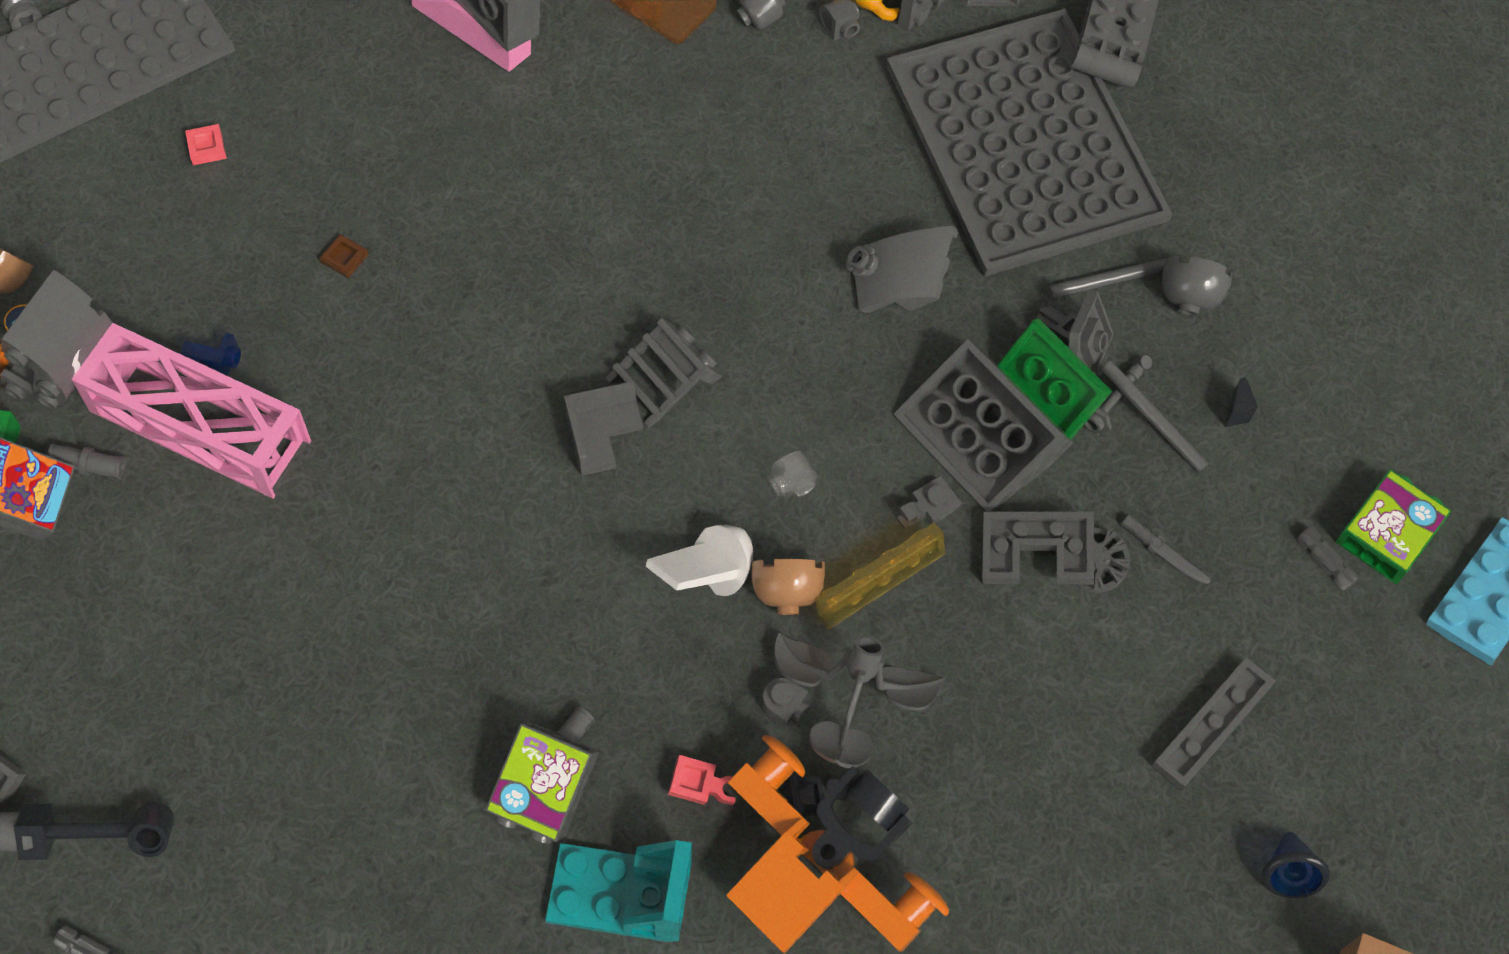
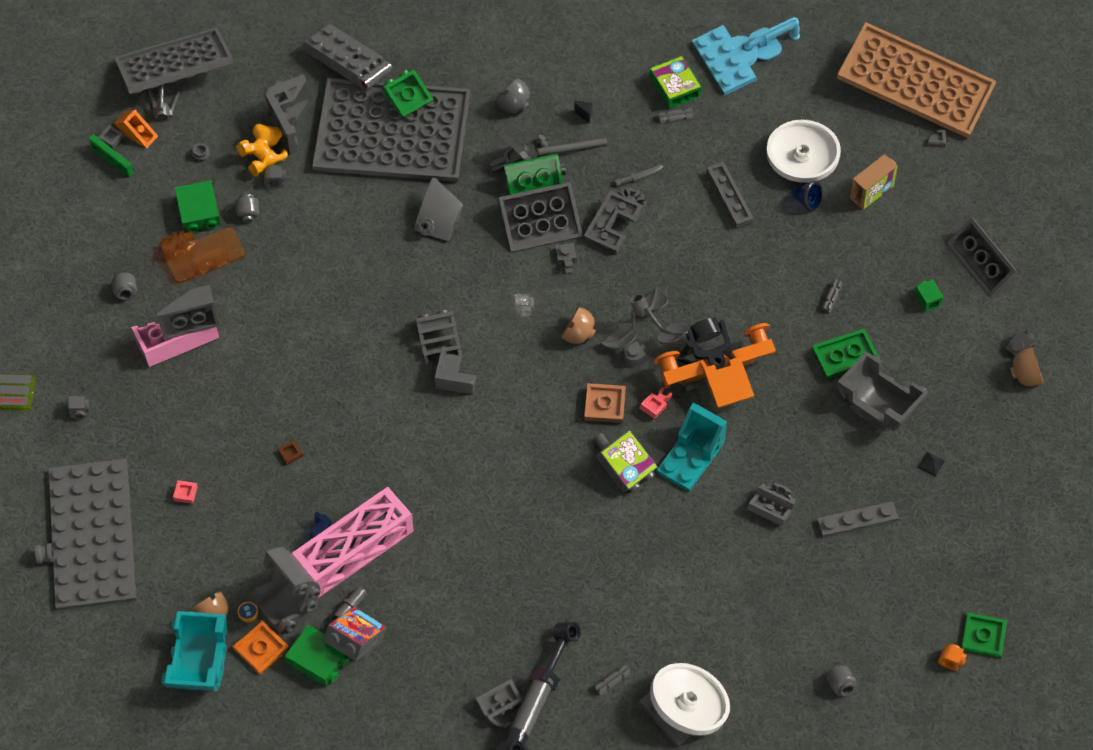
camera: 60 degrees left, 5 degrees down
white piece [646,525,753,596] -> none
clear yellow plate [815,523,946,629] -> none
dark grey bar [1048,255,1179,299] -> none
none -> green plate [382,70,434,119]
none -> nougat plate [584,383,626,423]
none -> white dish [767,120,840,183]

